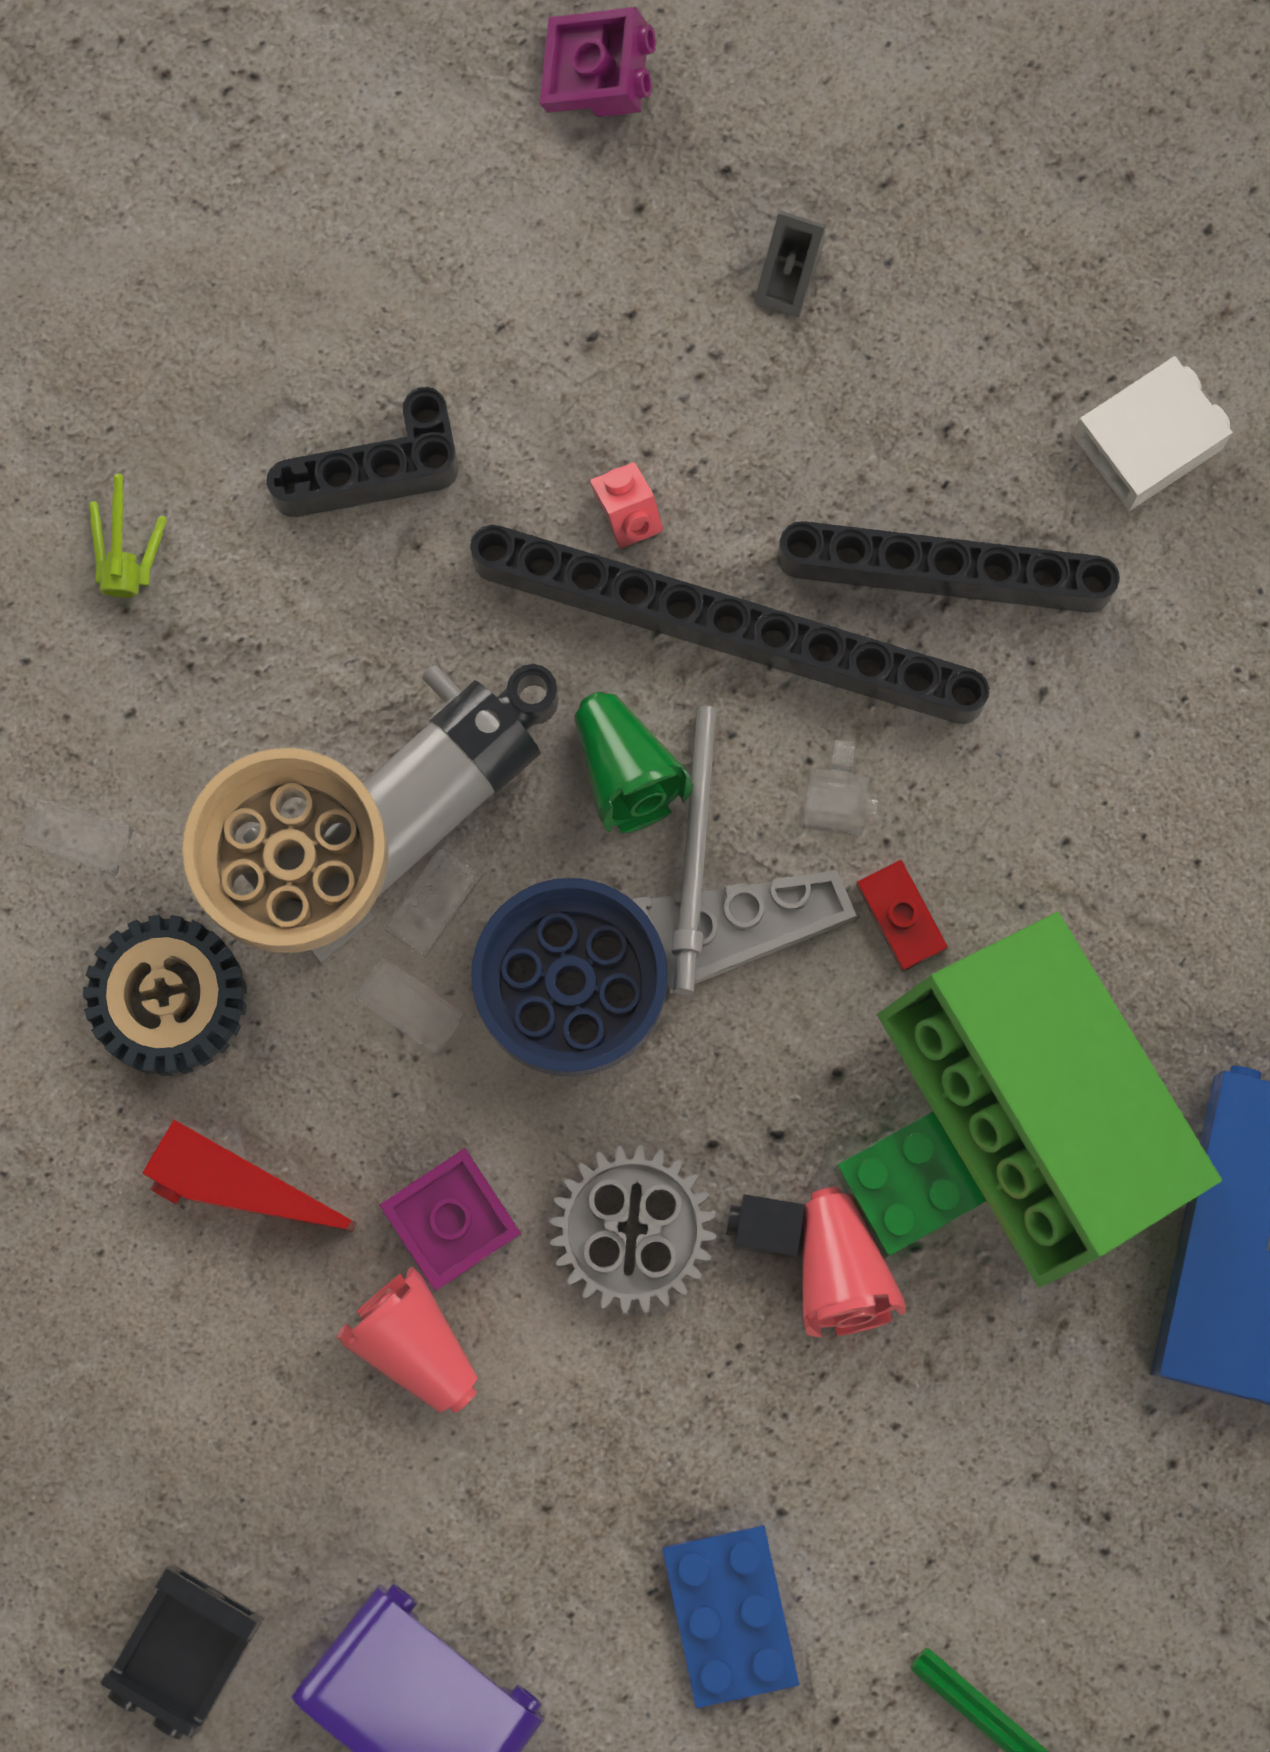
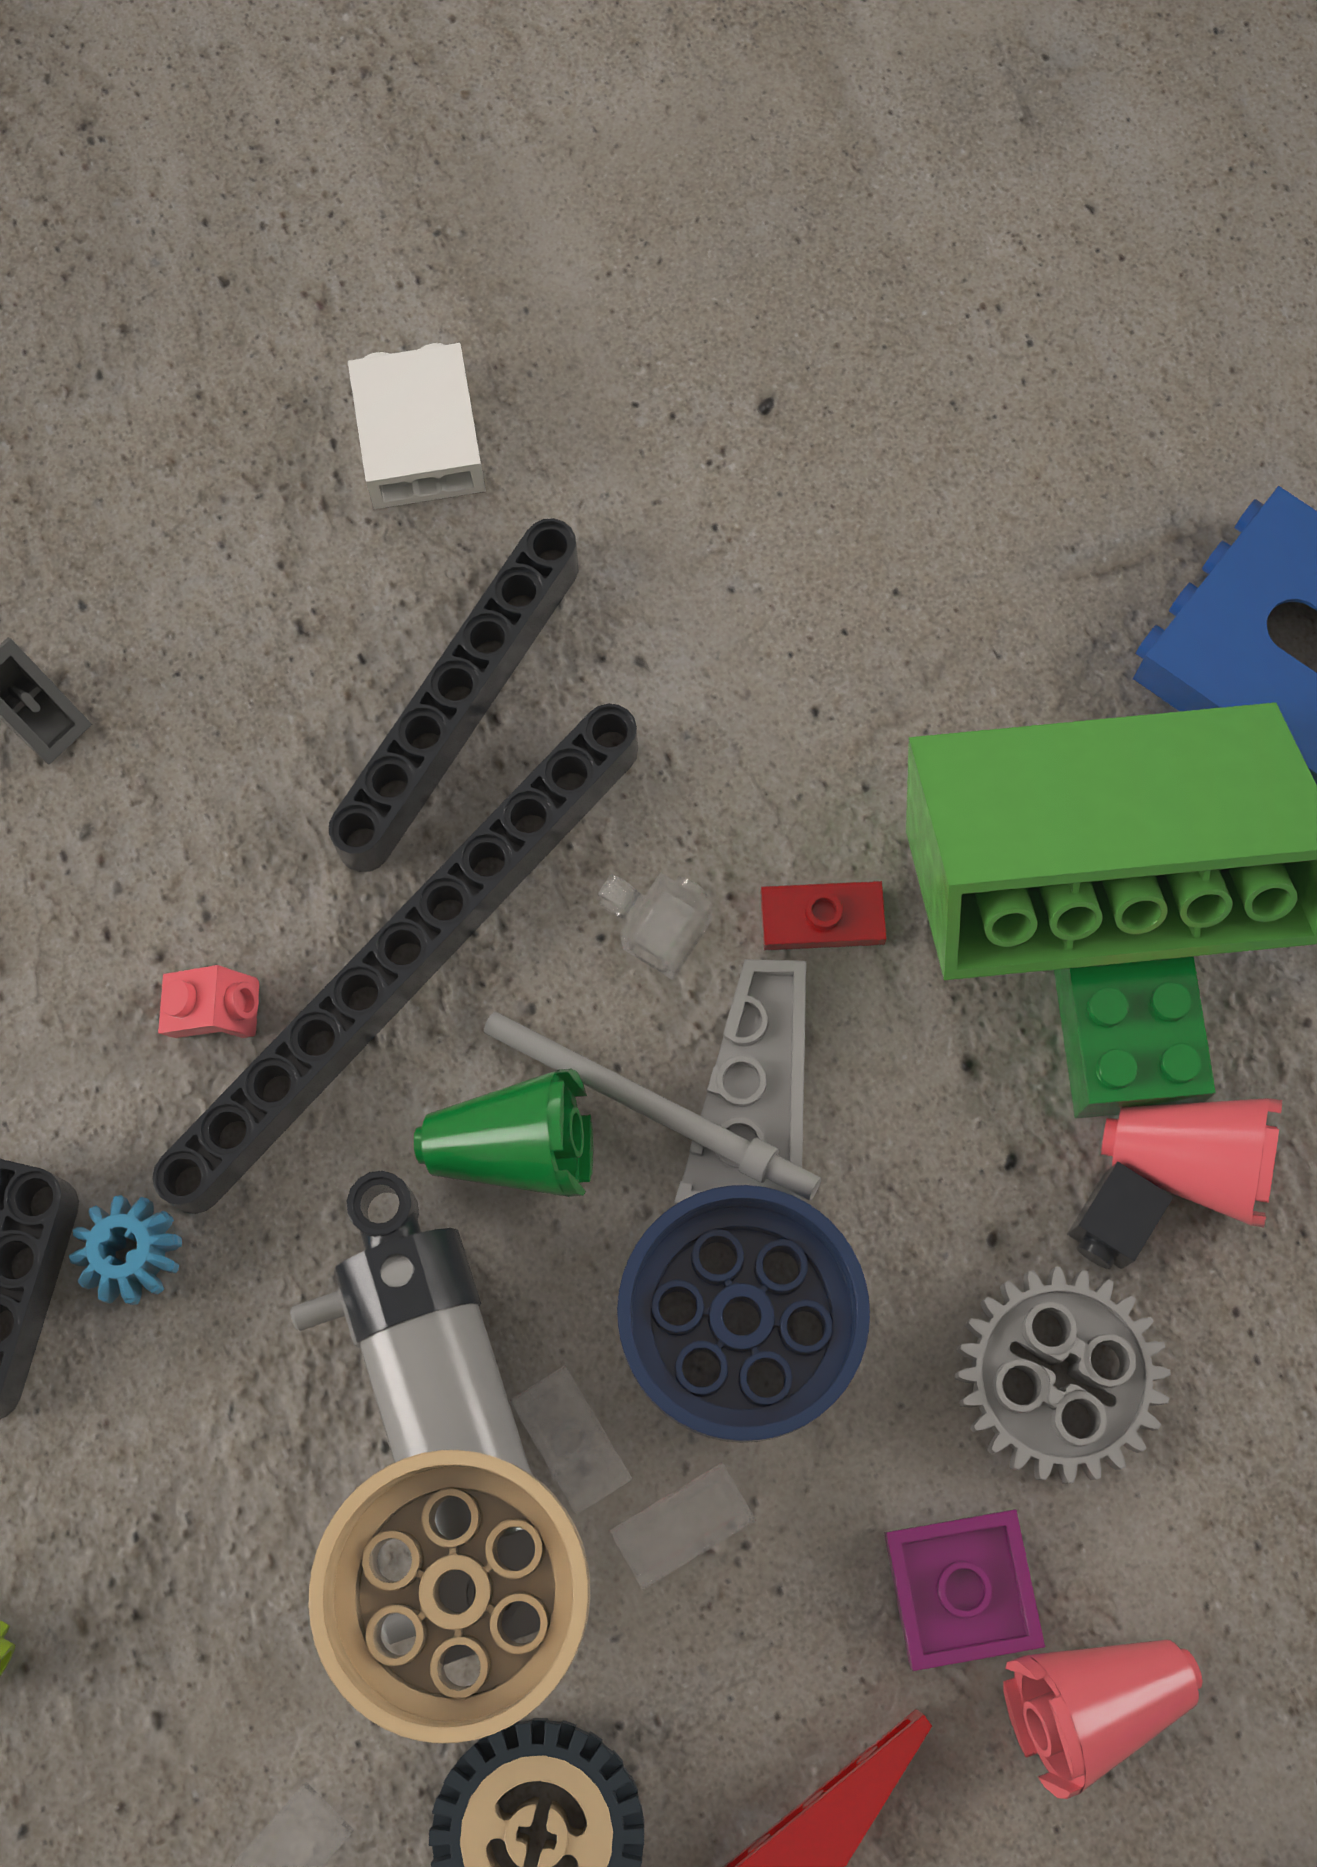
camera: 65 degrees left, 5 degrees down
none -> dark azure gear [68,1195,182,1305]

